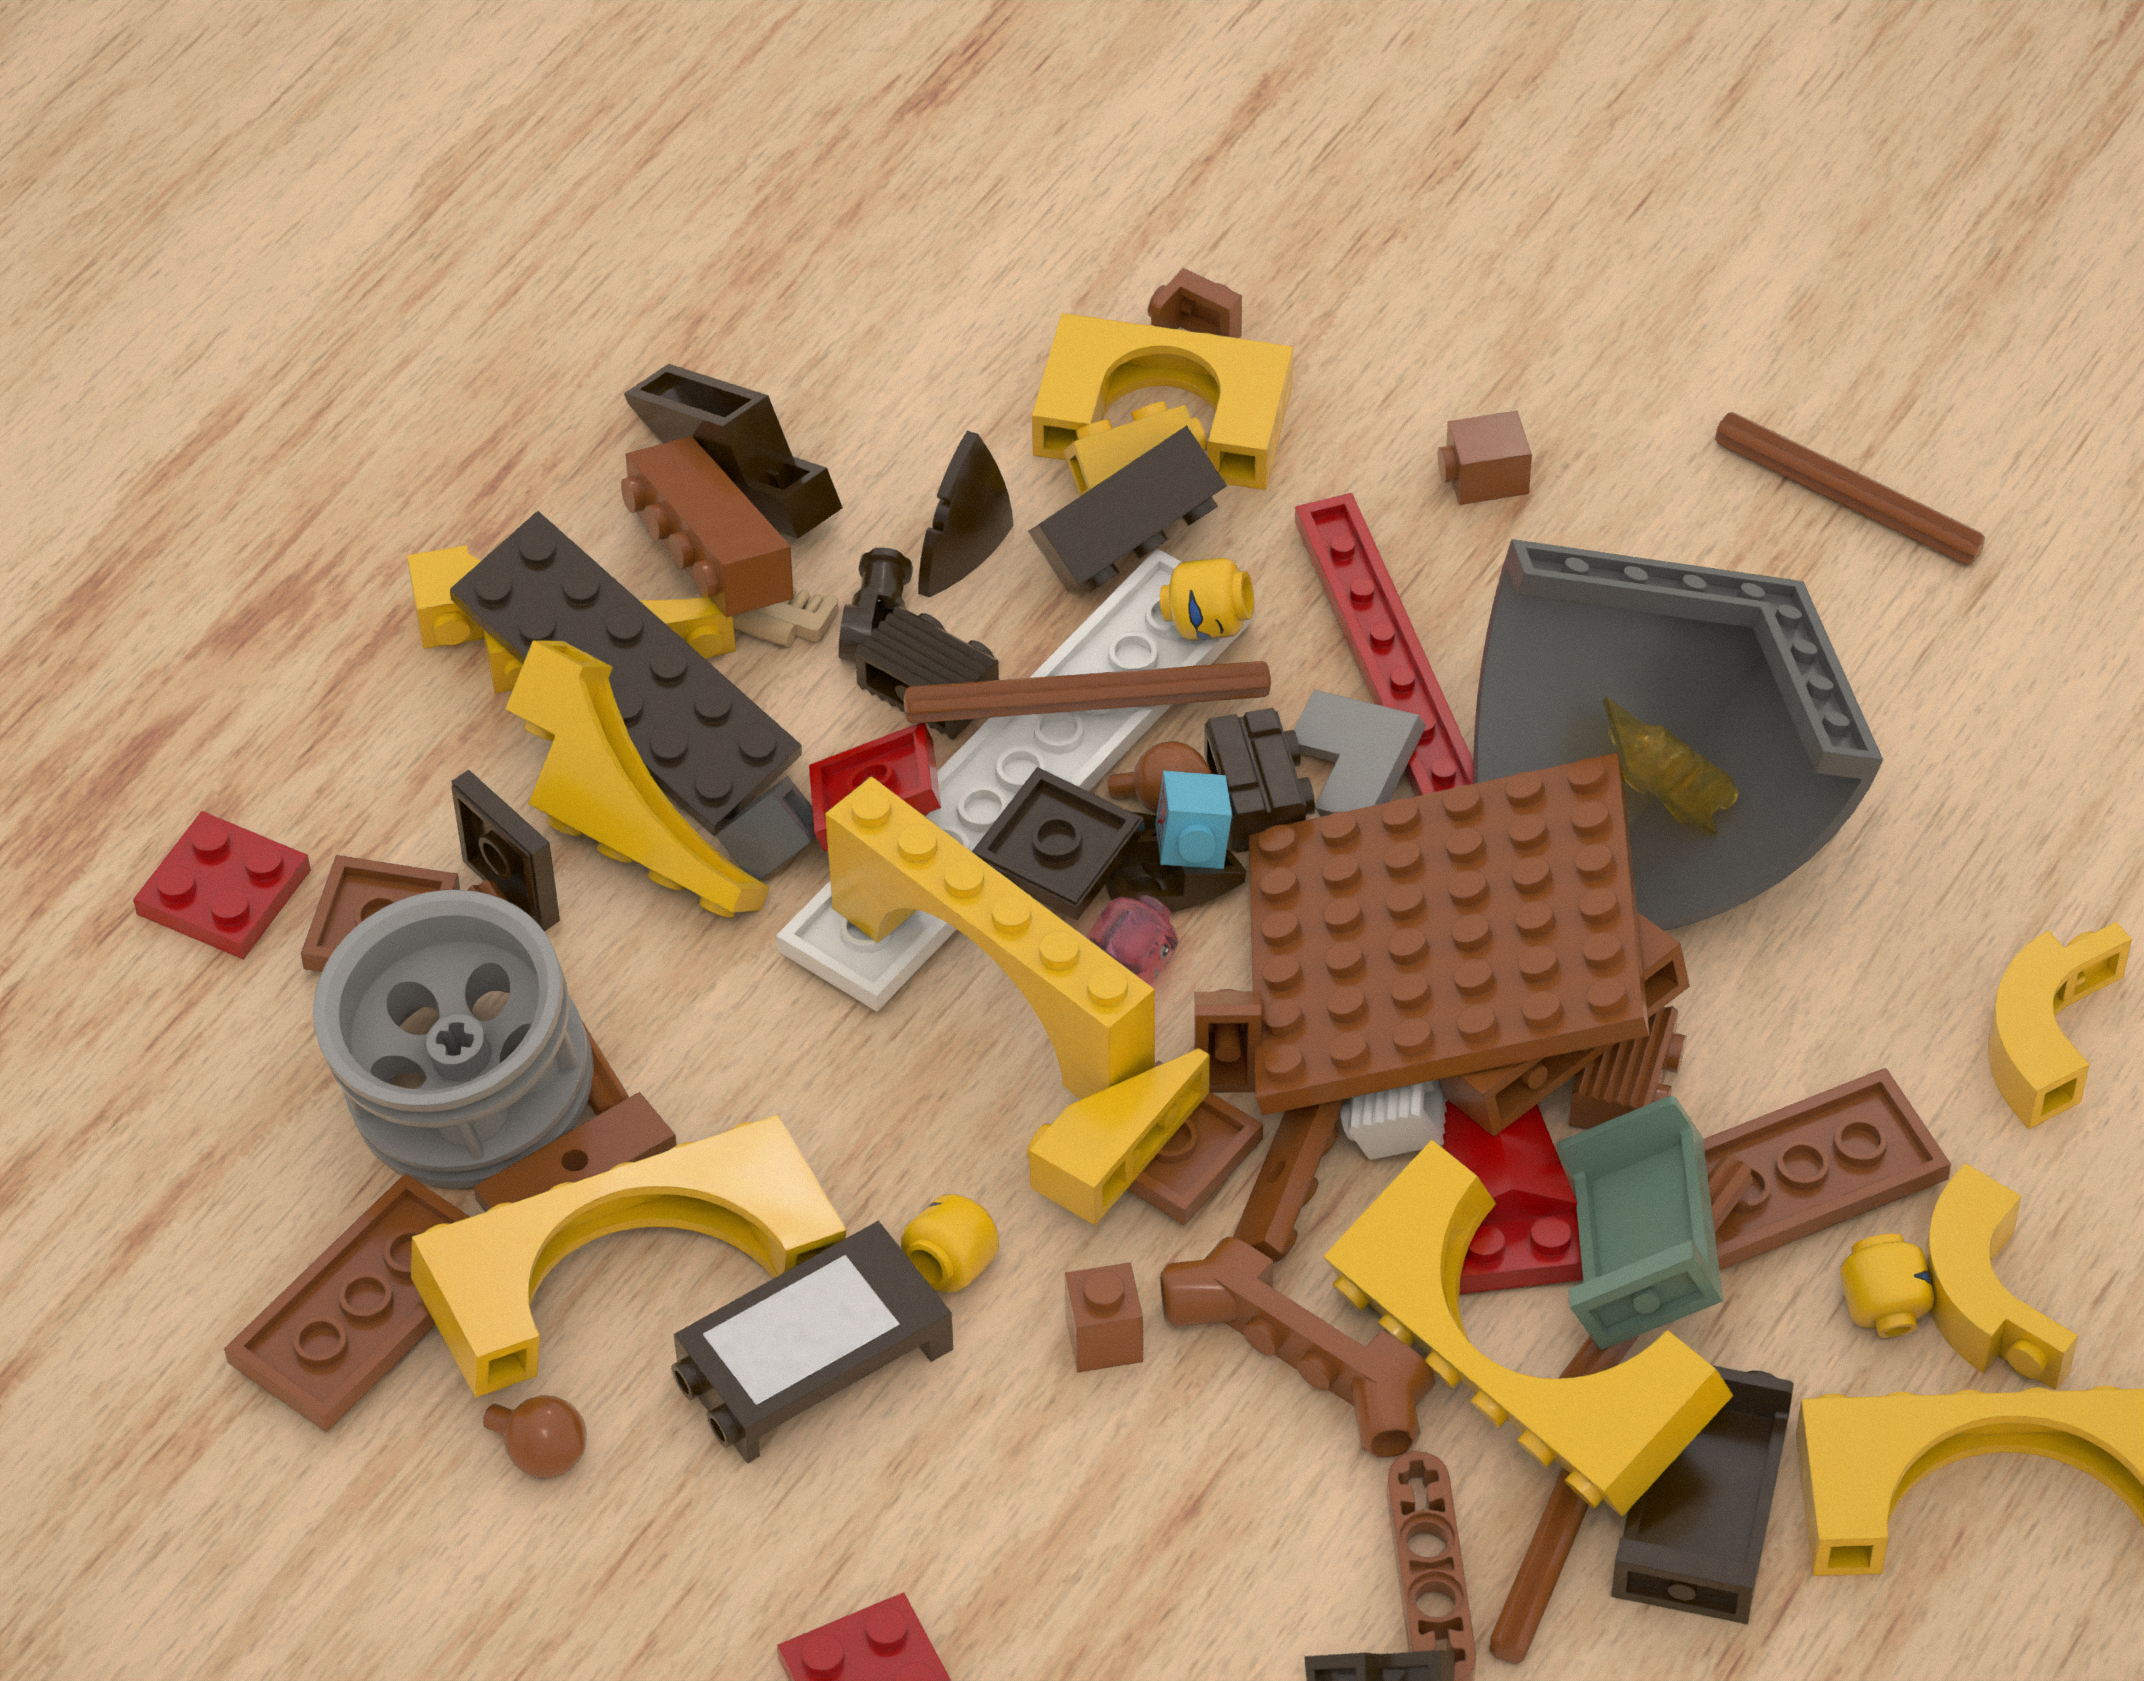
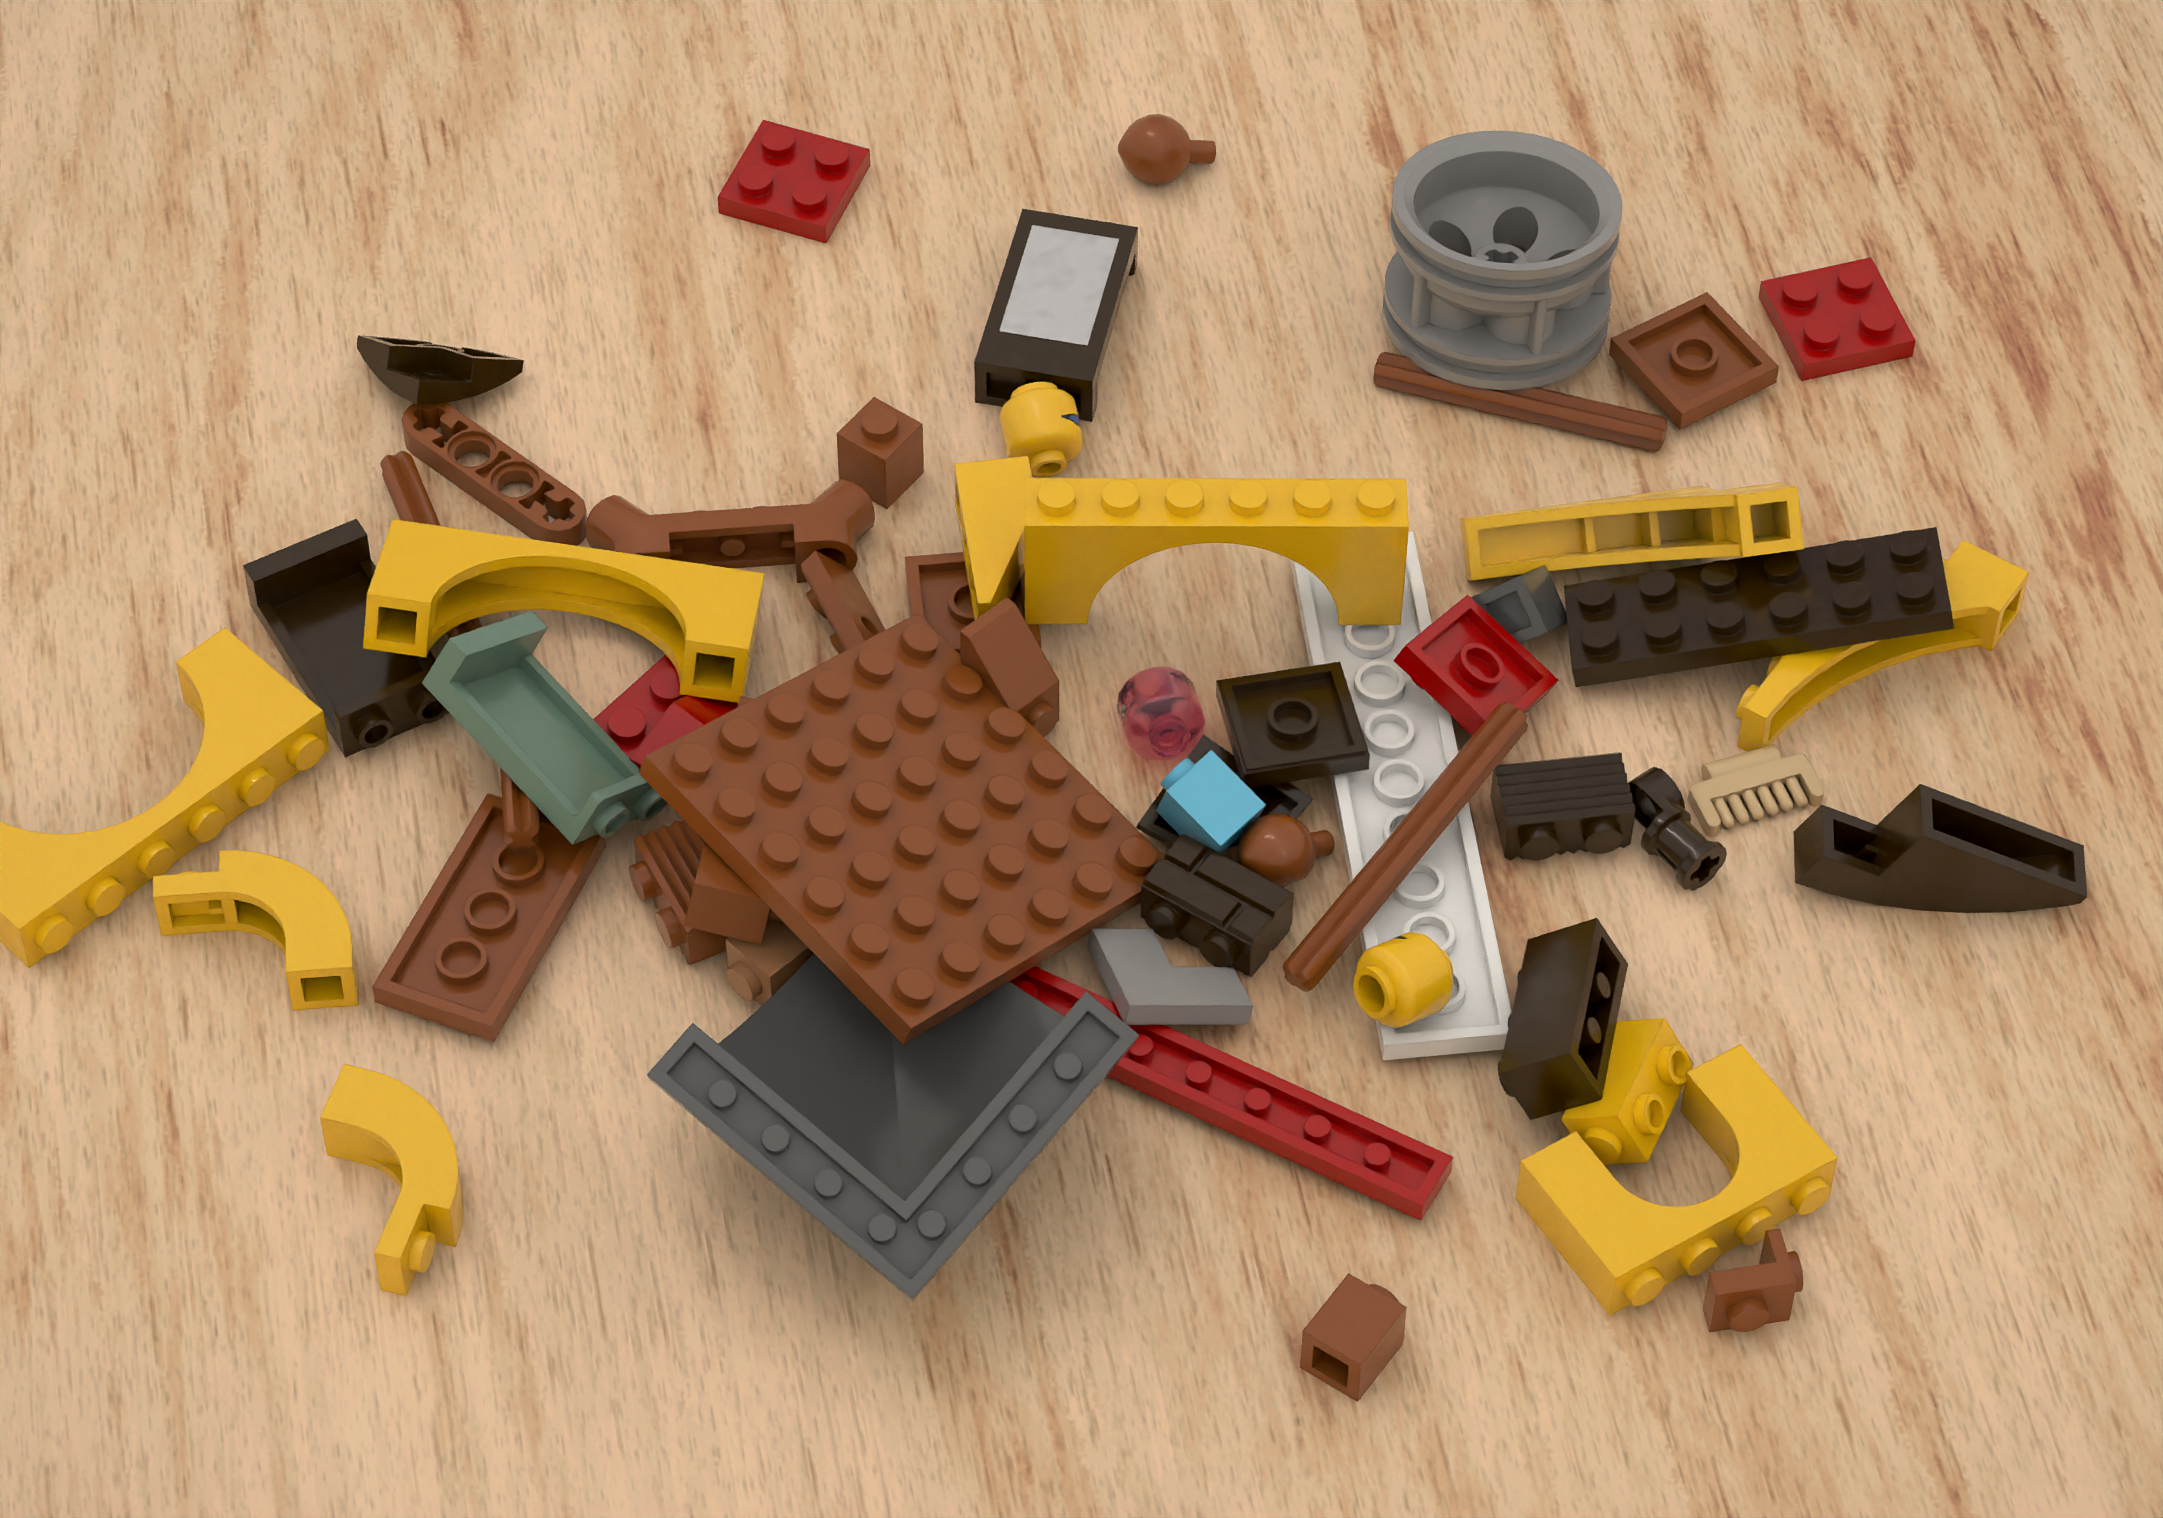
camera: 135 degrees right, 0 degrees up
dark orange plate [224,1173,470,1433] -> none
yellow arch [411,1114,847,1398] -> none
dark brown tile [451,769,560,932] -> none
dark orange tile [474,1091,677,1212] -> none
dark orange brick [621,436,794,618] -> none
dark brown brick [918,430,1014,597] -> none
clear yellow hinge [1602,697,1739,837] -> none
yellow head [1840,1233,1934,1338] -> none

